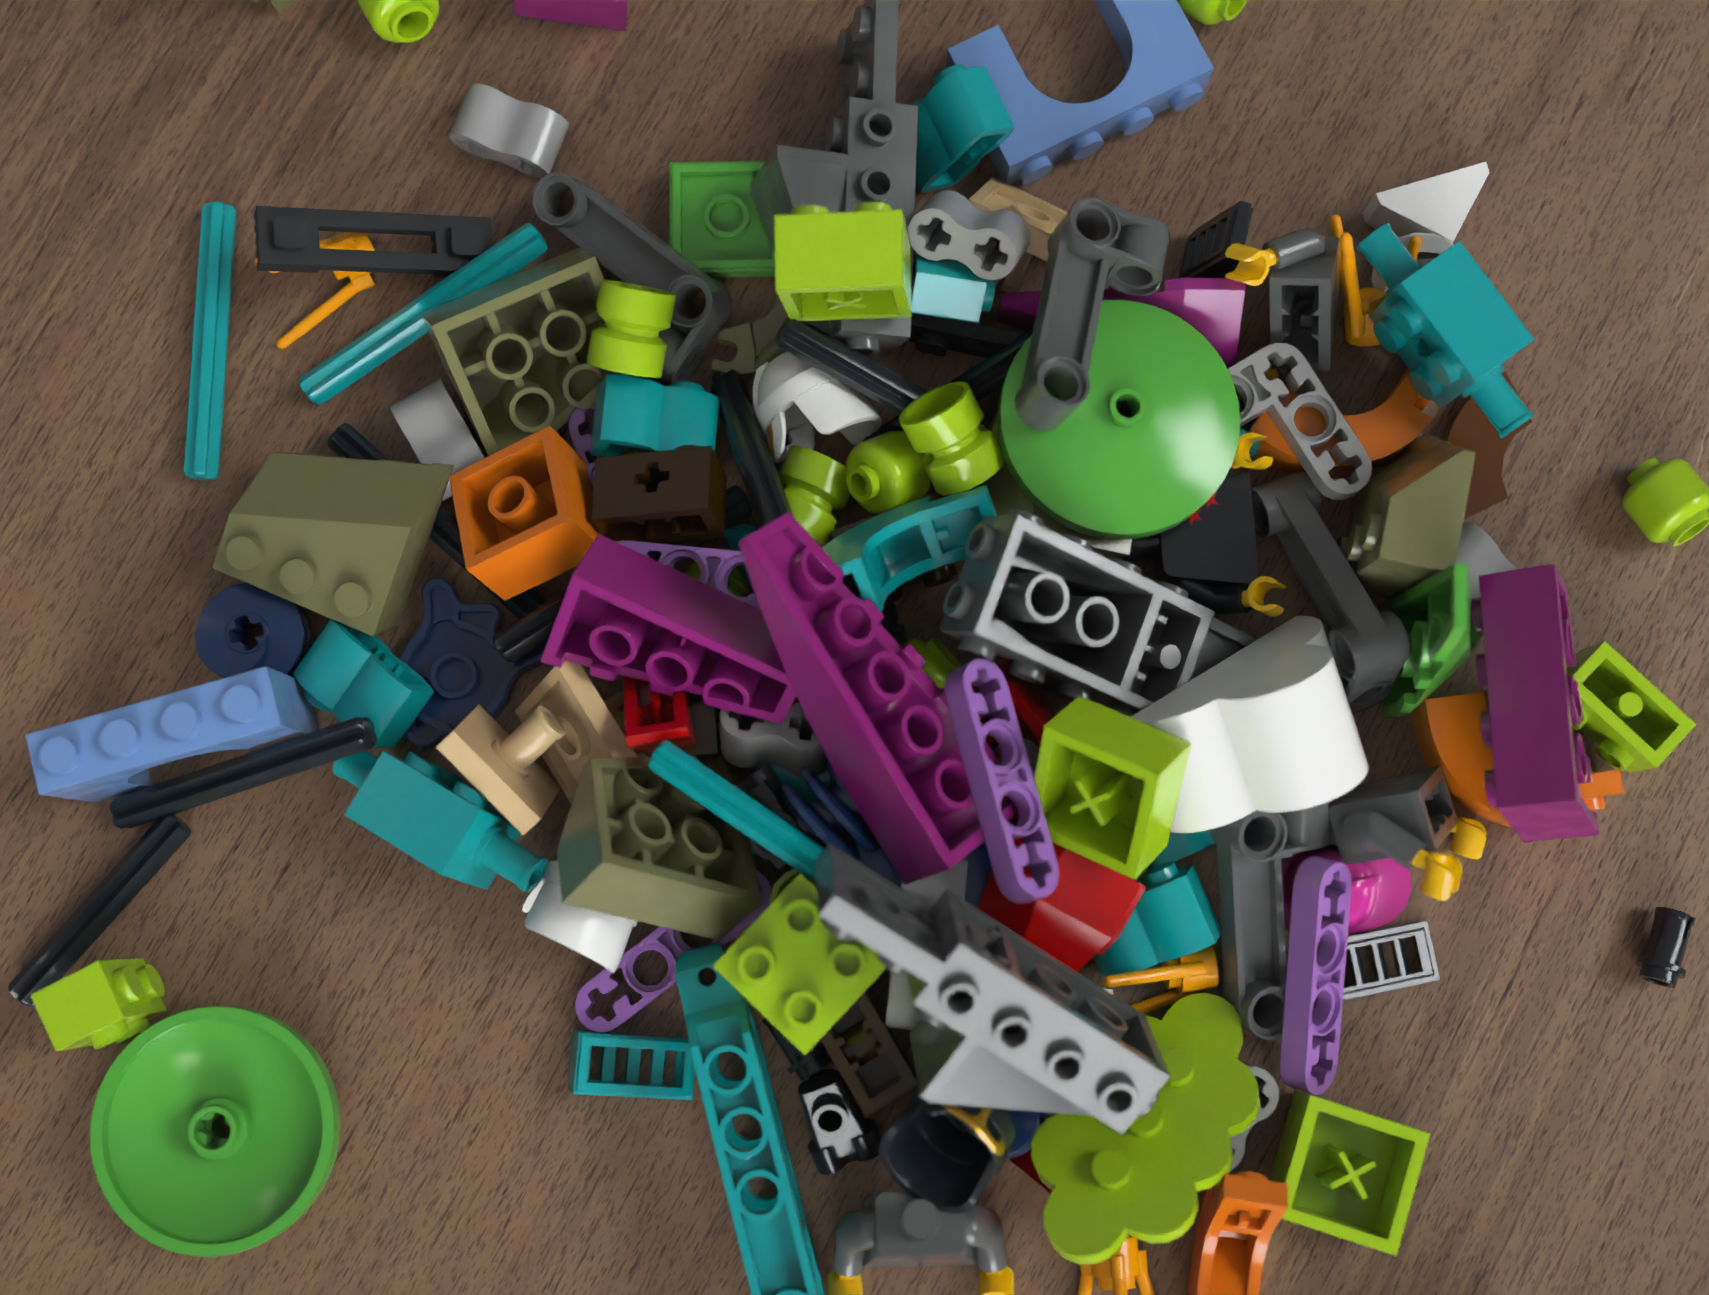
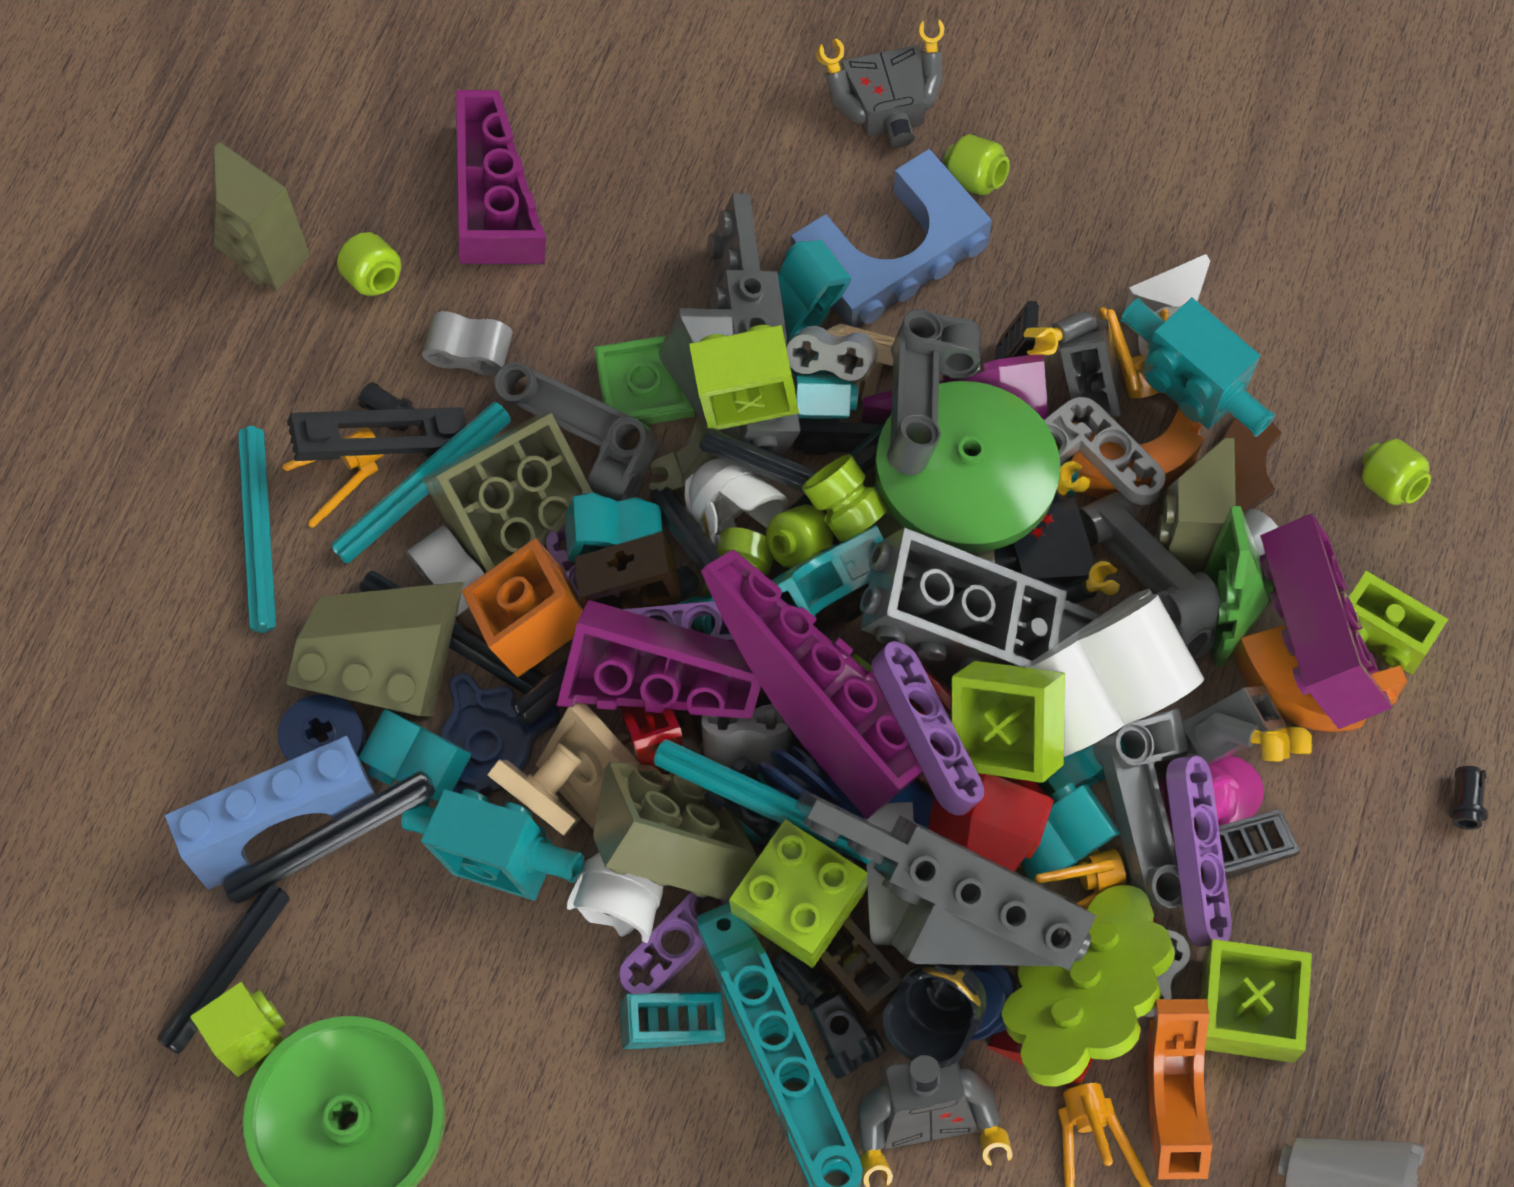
camera: 10 degrees left, 15 degrees down
lime wheel [587,280,677,378] -> none
none -> black pin [358,382,415,431]

